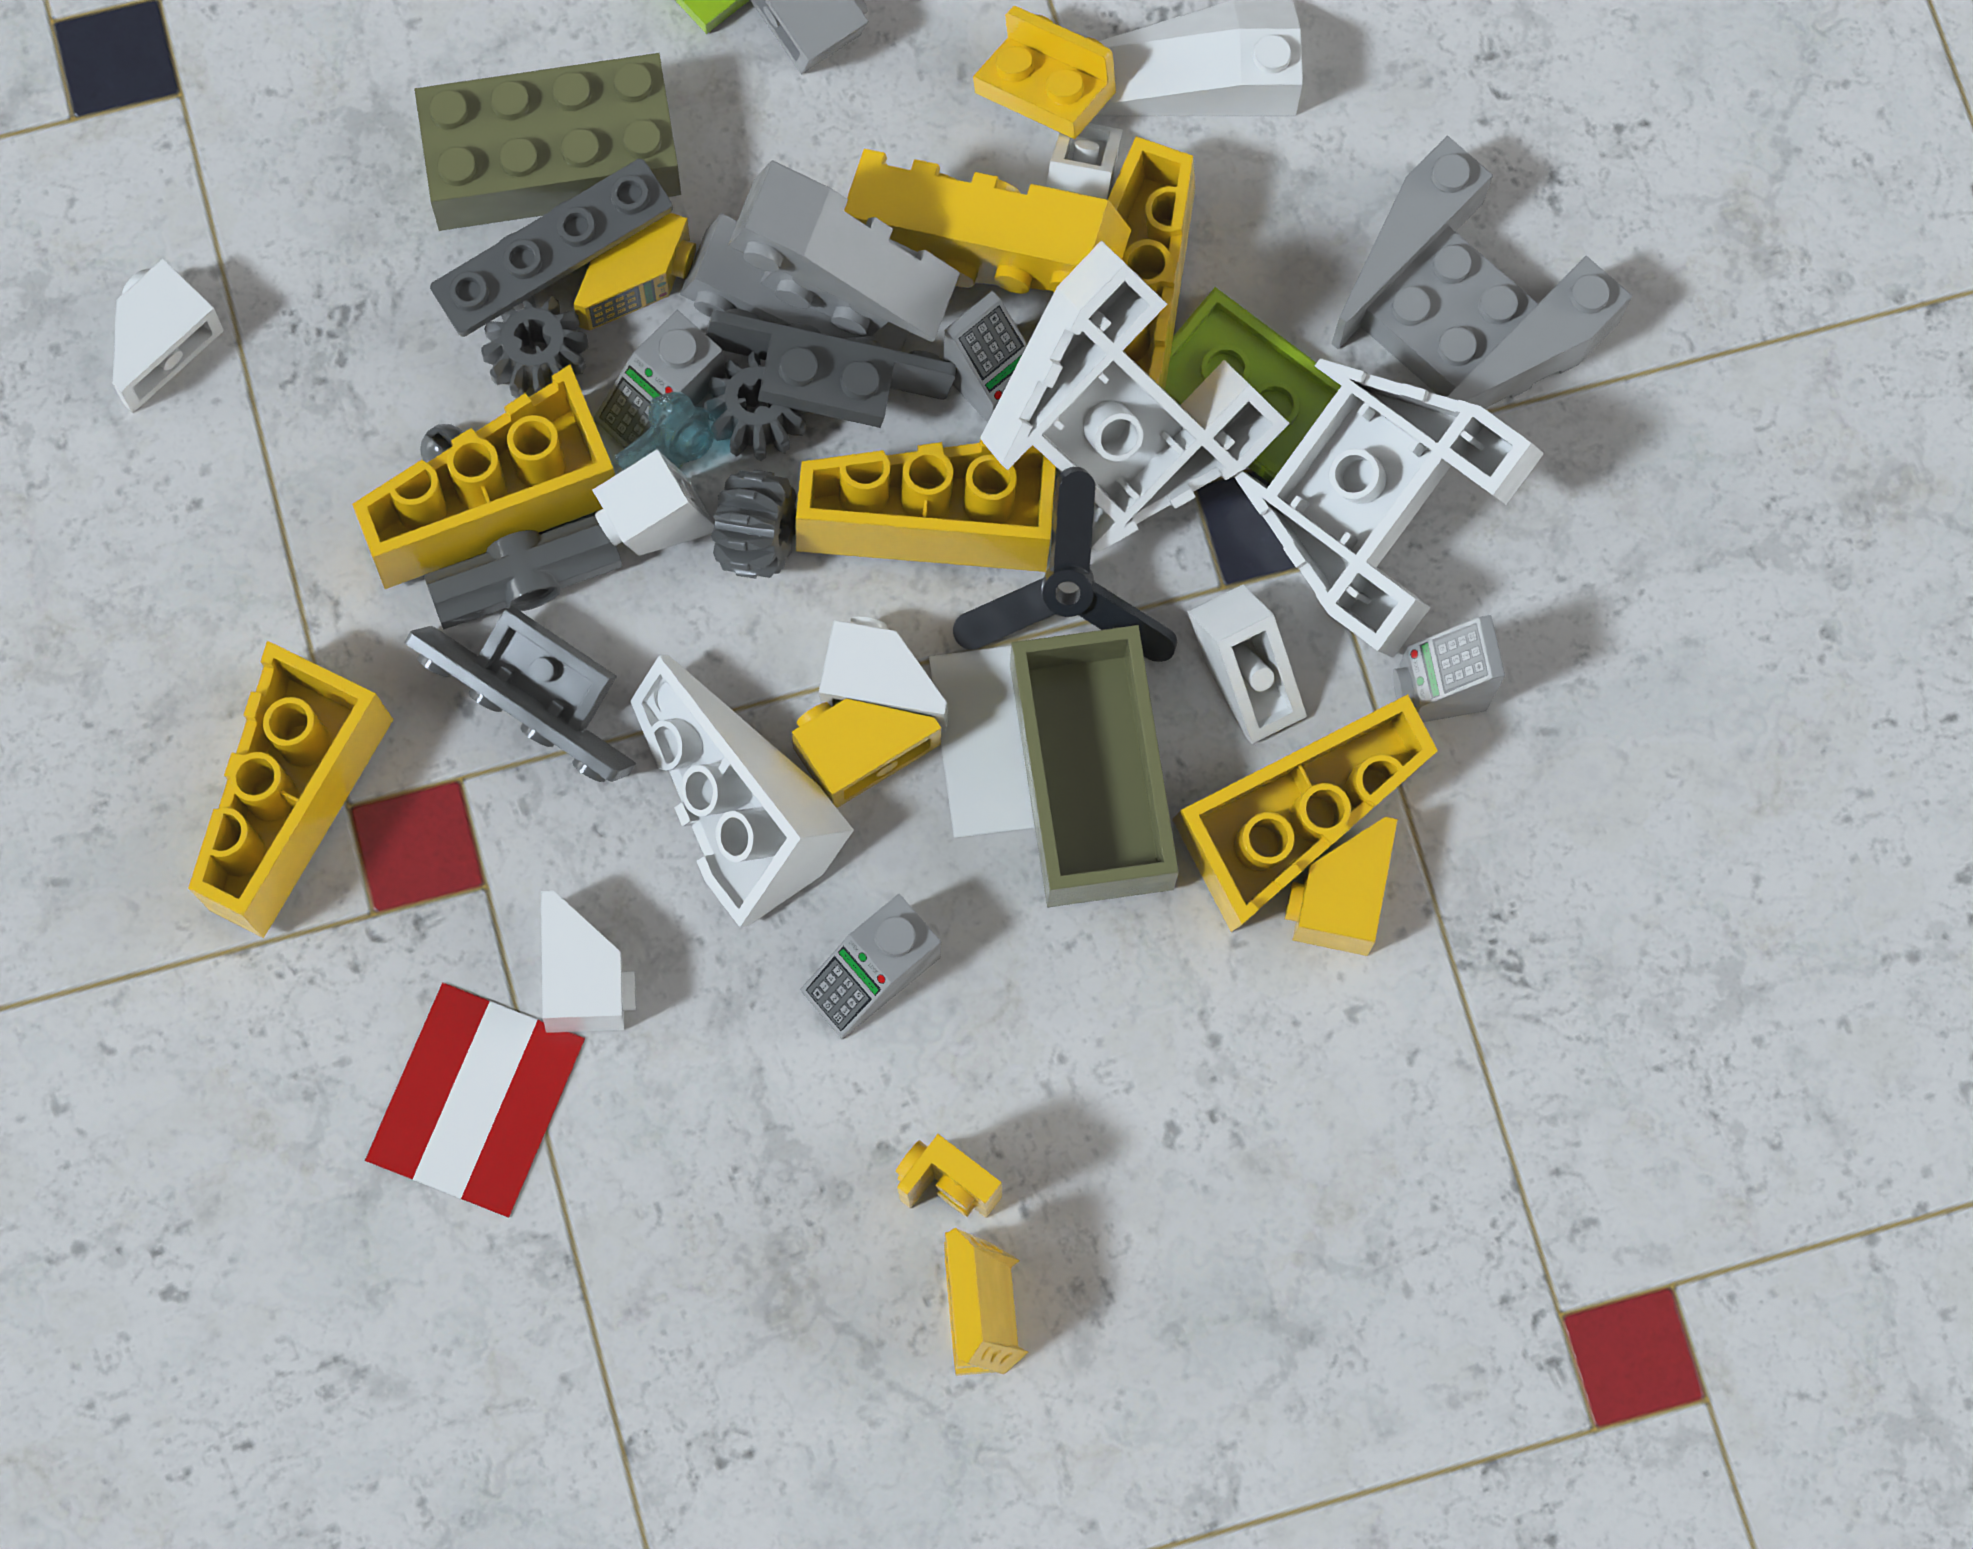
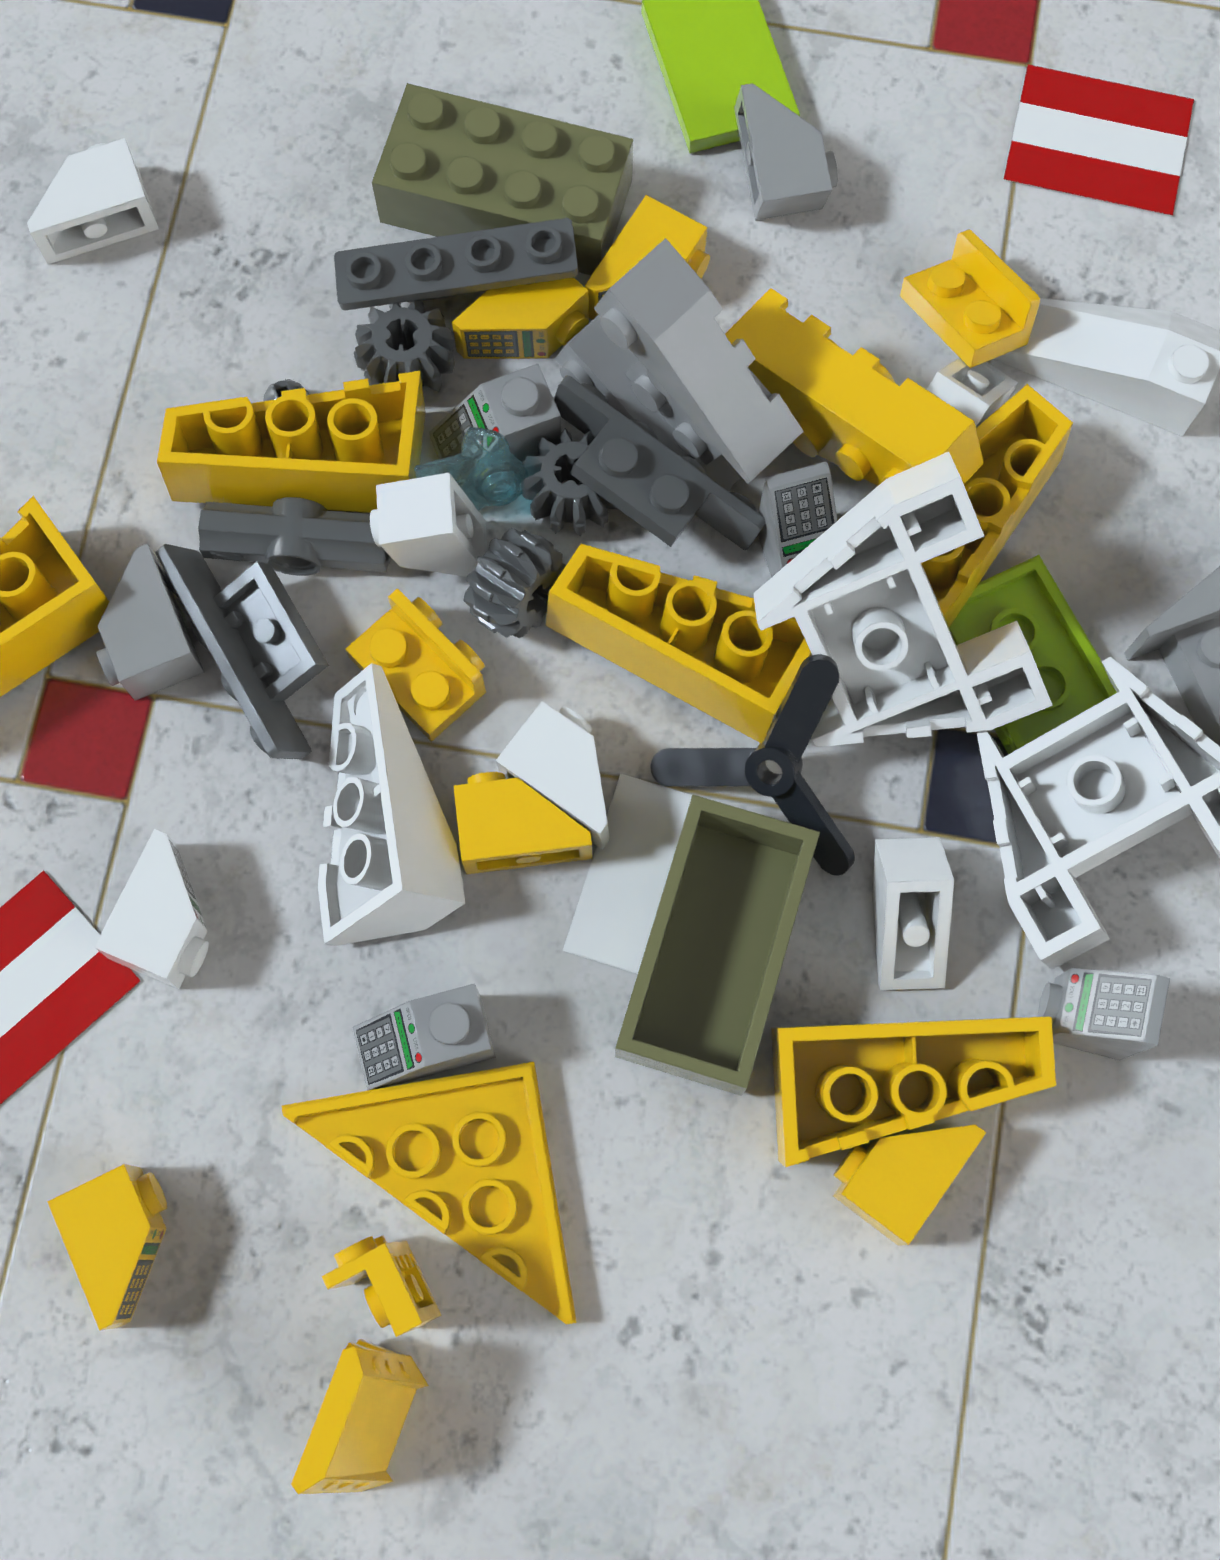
camera: 30 degrees right, 0 degrees up
none -> yellow slope [47,1164,167,1330]
none -> light grey slope [96,544,205,700]
none -> yellow tile [282,1062,577,1325]
none -> yellow bracket [345,589,486,742]
none -> yellow slope [585,195,710,320]

